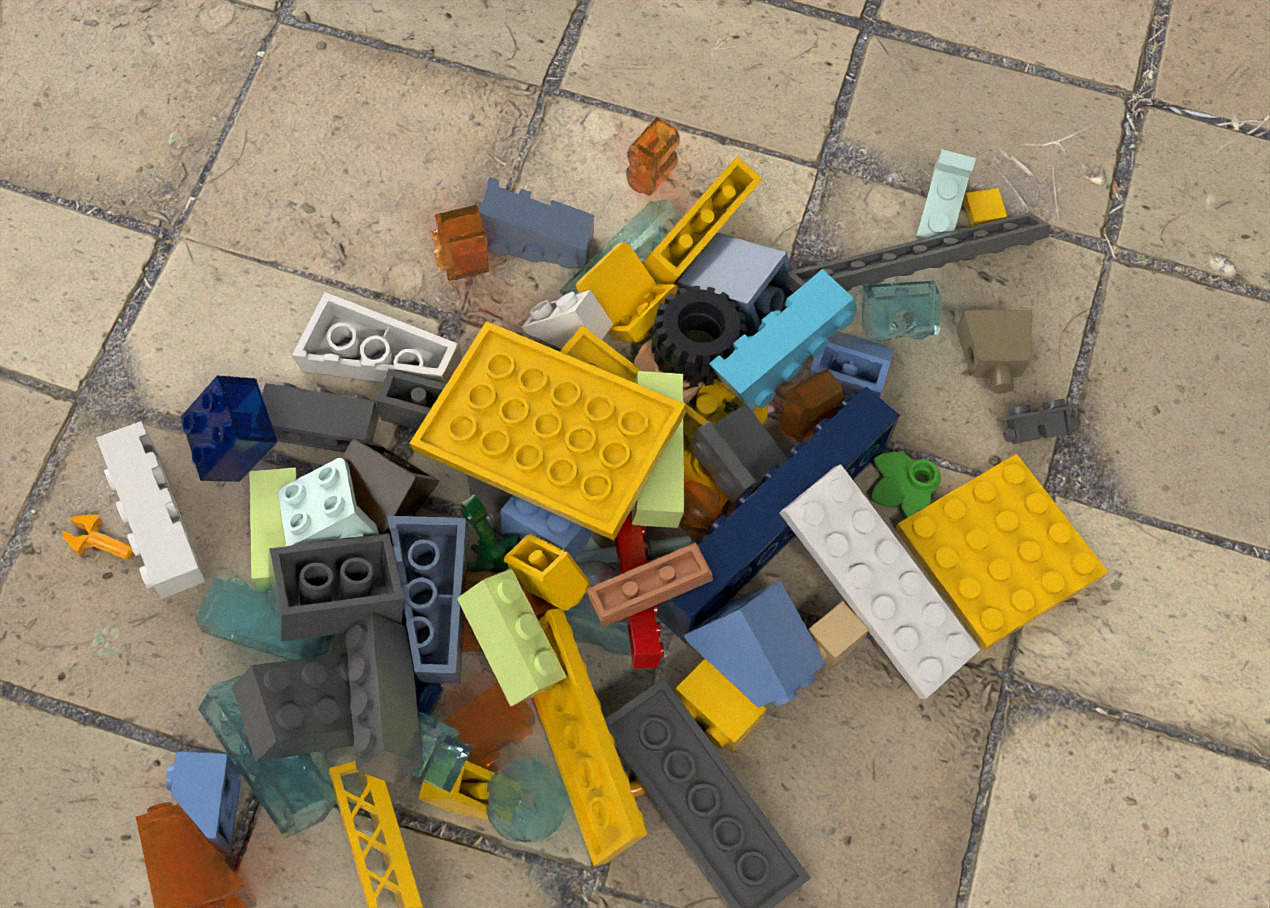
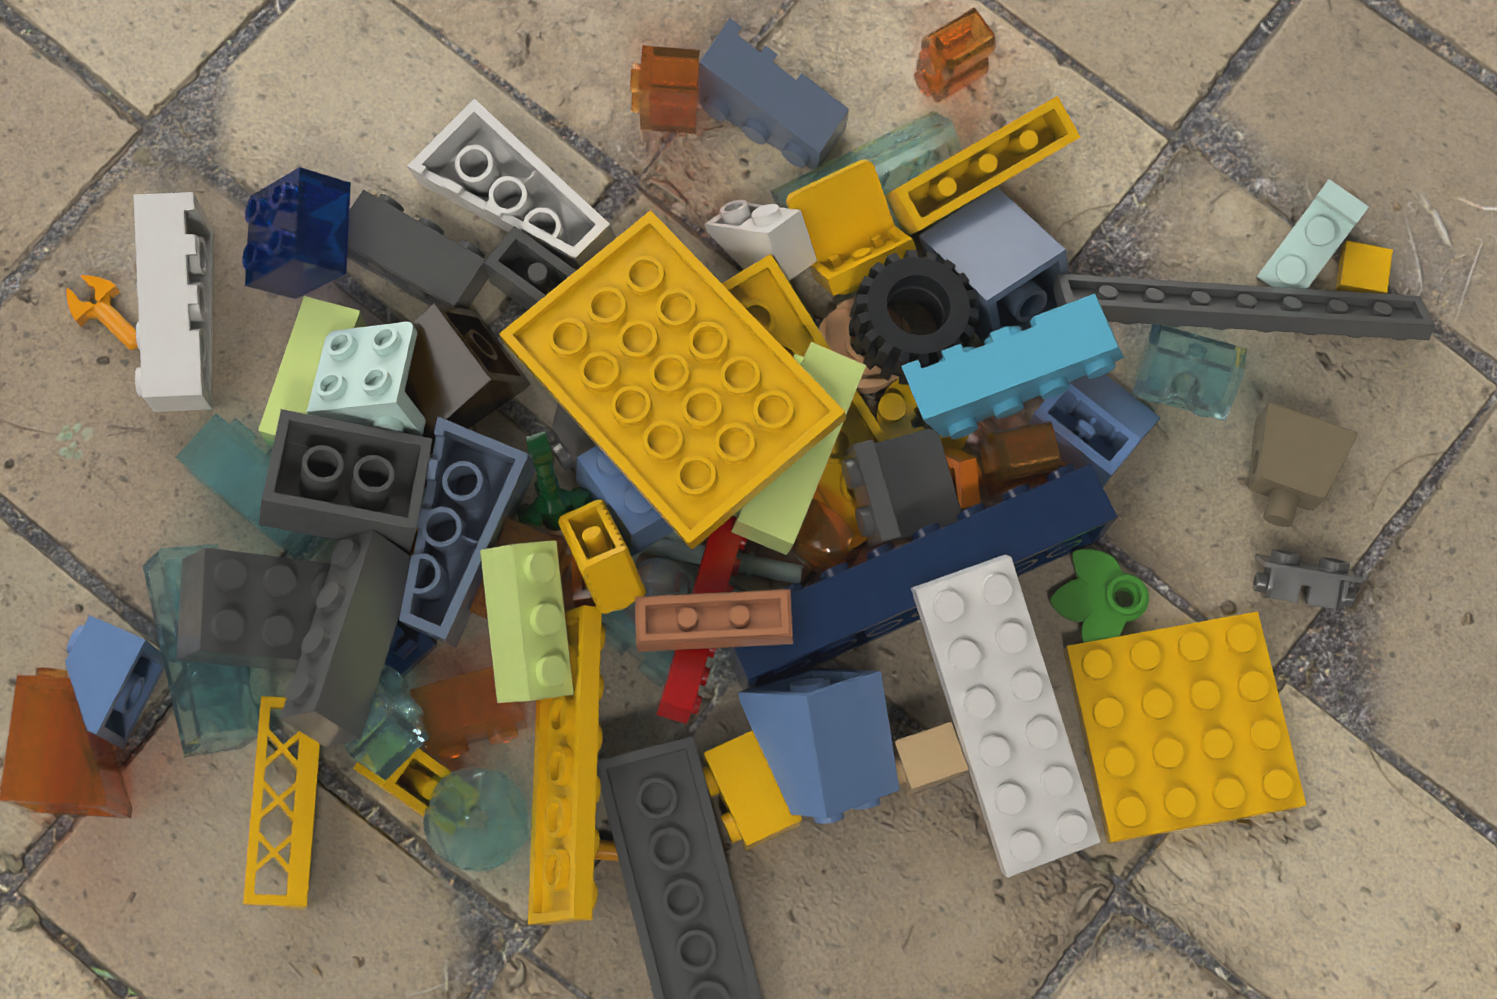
camera: 20 degrees right, 10 degrees up
none -> orange plate [943,446,982,509]

